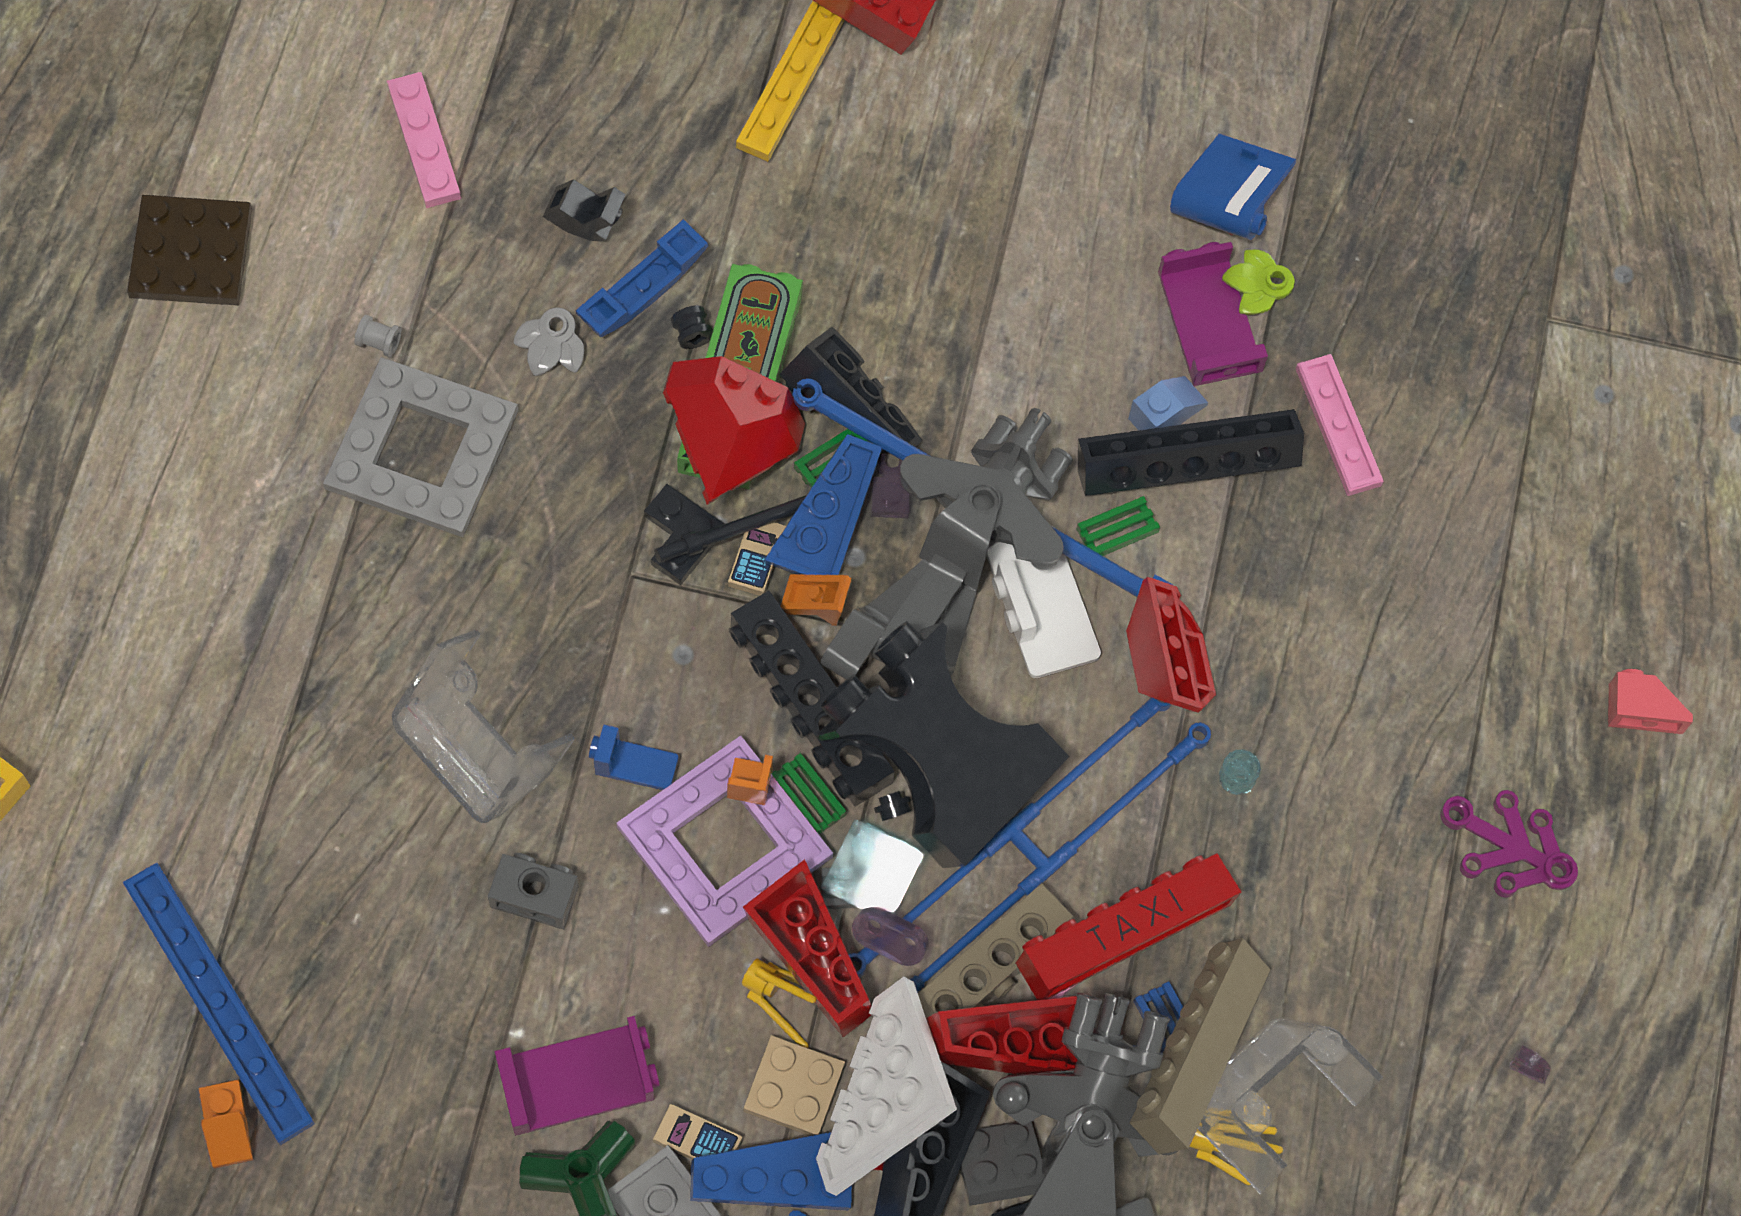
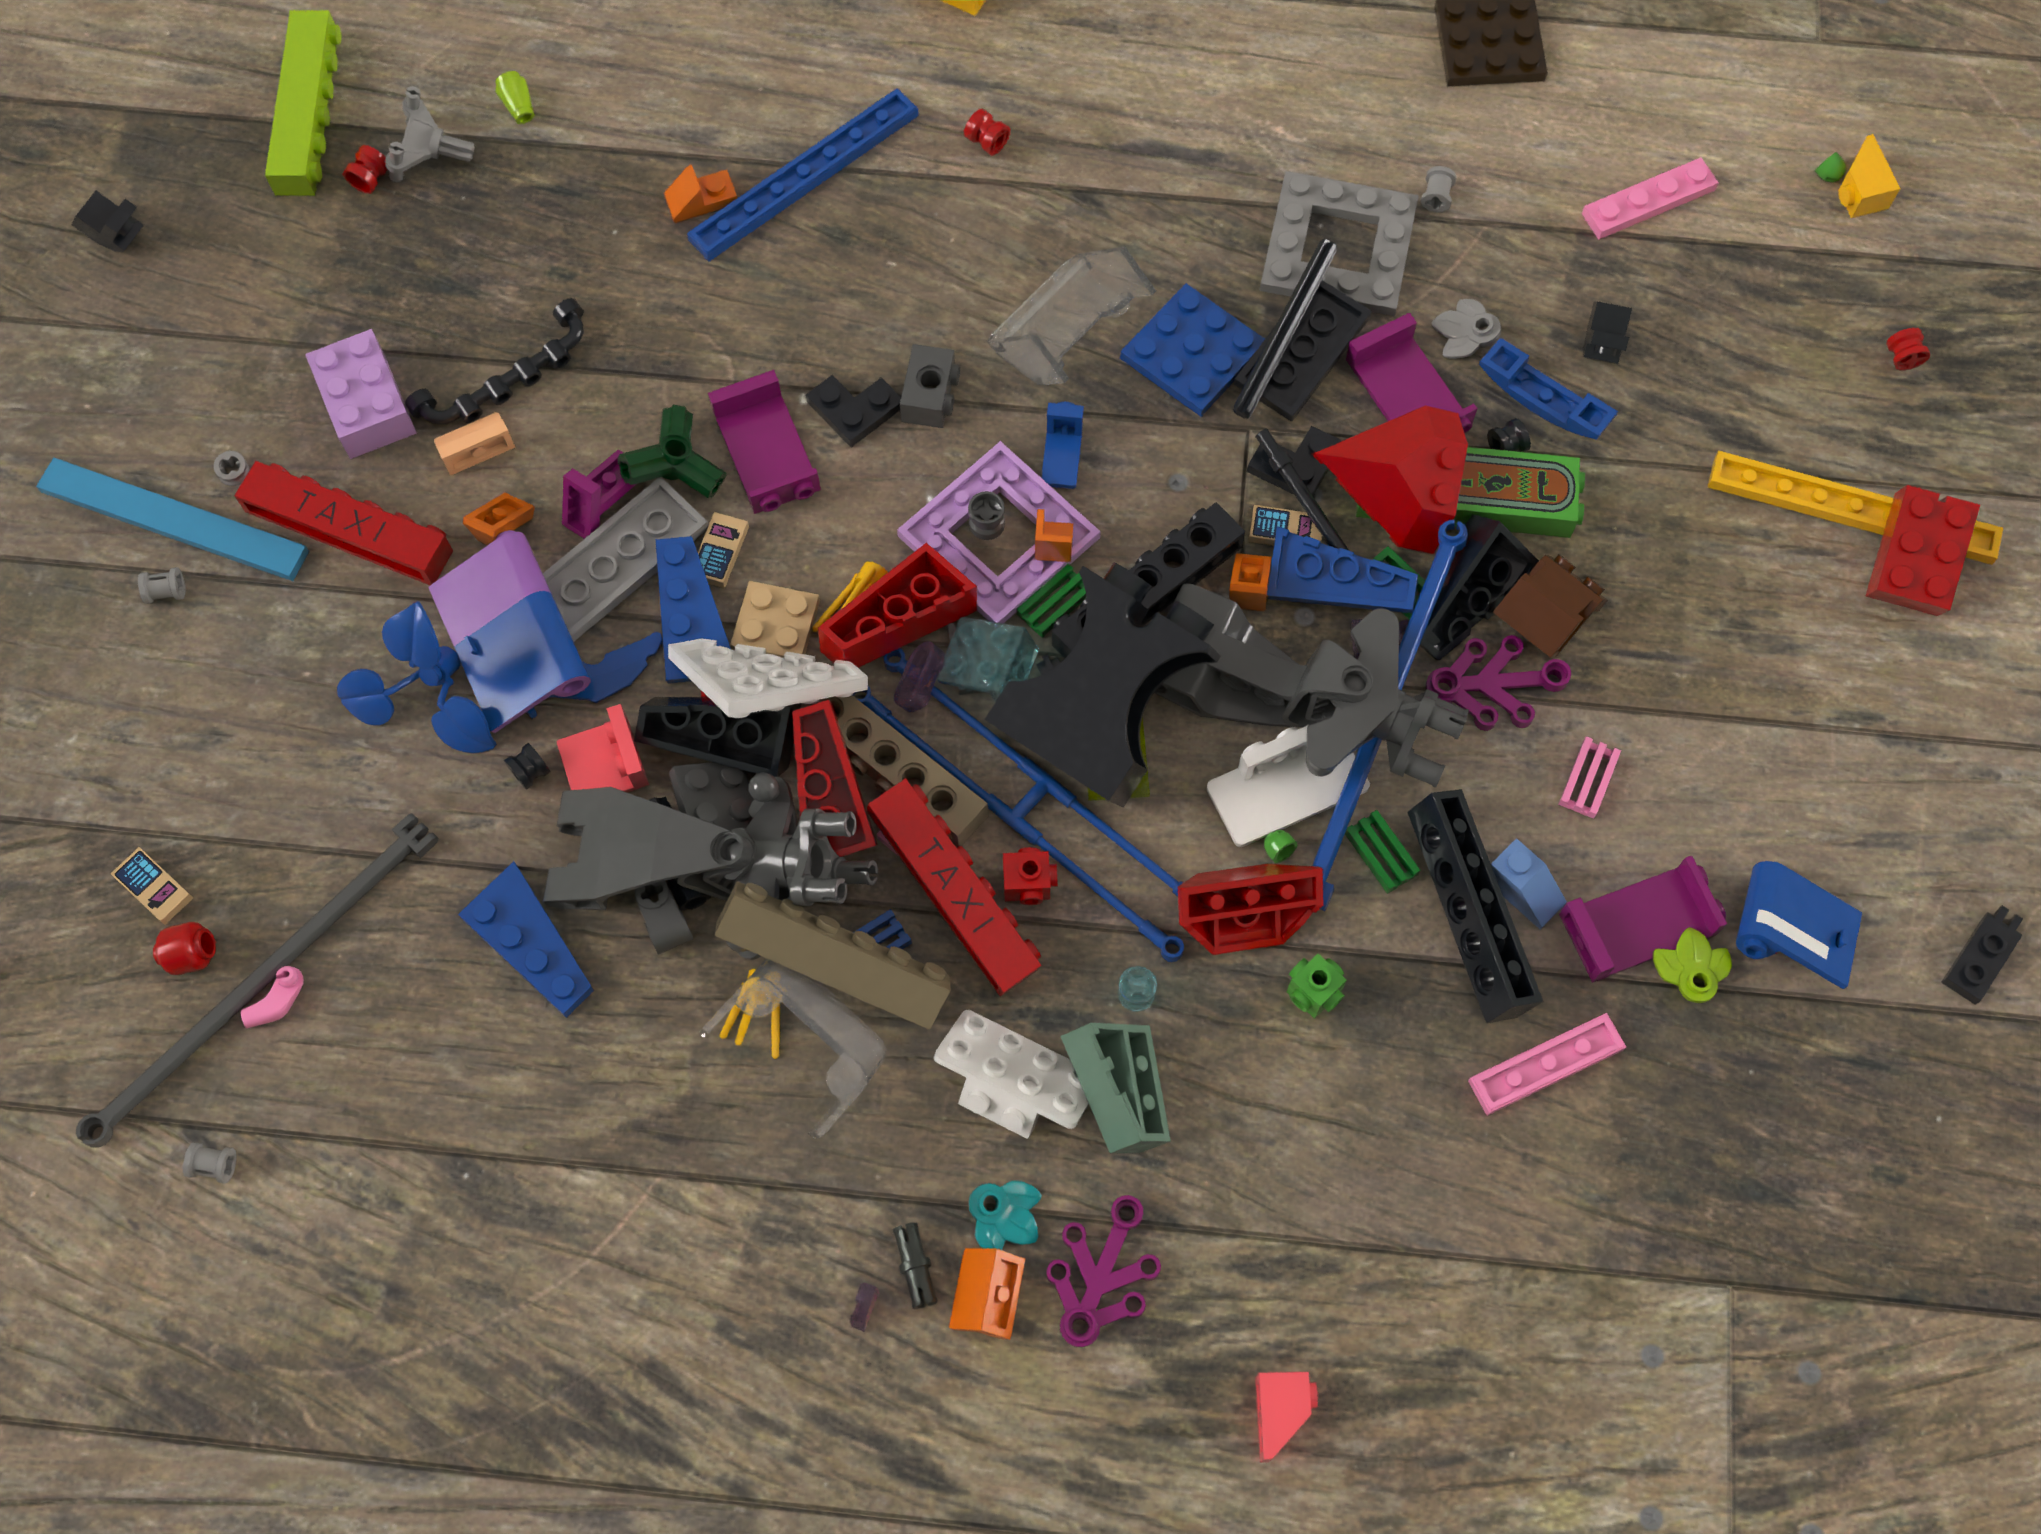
camera: 90 degrees right, 0 degrees up
none -> black plate [805,375,901,448]
none -> pearl dark grey pin [893,1222,938,1309]
none -> white bracket [934,1010,1089,1139]
none -> orange panel [949,1248,1025,1340]
none -> red wheel [964,108,1011,156]
none -> dark grey wheel [968,491,1005,540]
none -> teal plate [968,1180,1042,1250]
none -> red brick [1003,847,1058,905]
none -> sand green wedge [1060,1023,1171,1153]
none -> blue plate [1120,283,1265,417]
none -> black axle [1233,239,1337,419]
none -> black plate [1234,280,1372,422]
none -> bright green hinge [1264,830,1298,863]
none -> bright green brick [1287,953,1347,1019]
none -> magenta panel [1346,312,1477,433]
none -> magenta plant [1426,635,1572,731]
none -> reddish brown piece [1493,554,1608,658]
none -> bright pink tile [1558,736,1621,819]
none -> black hinge [1941,905,2023,1005]

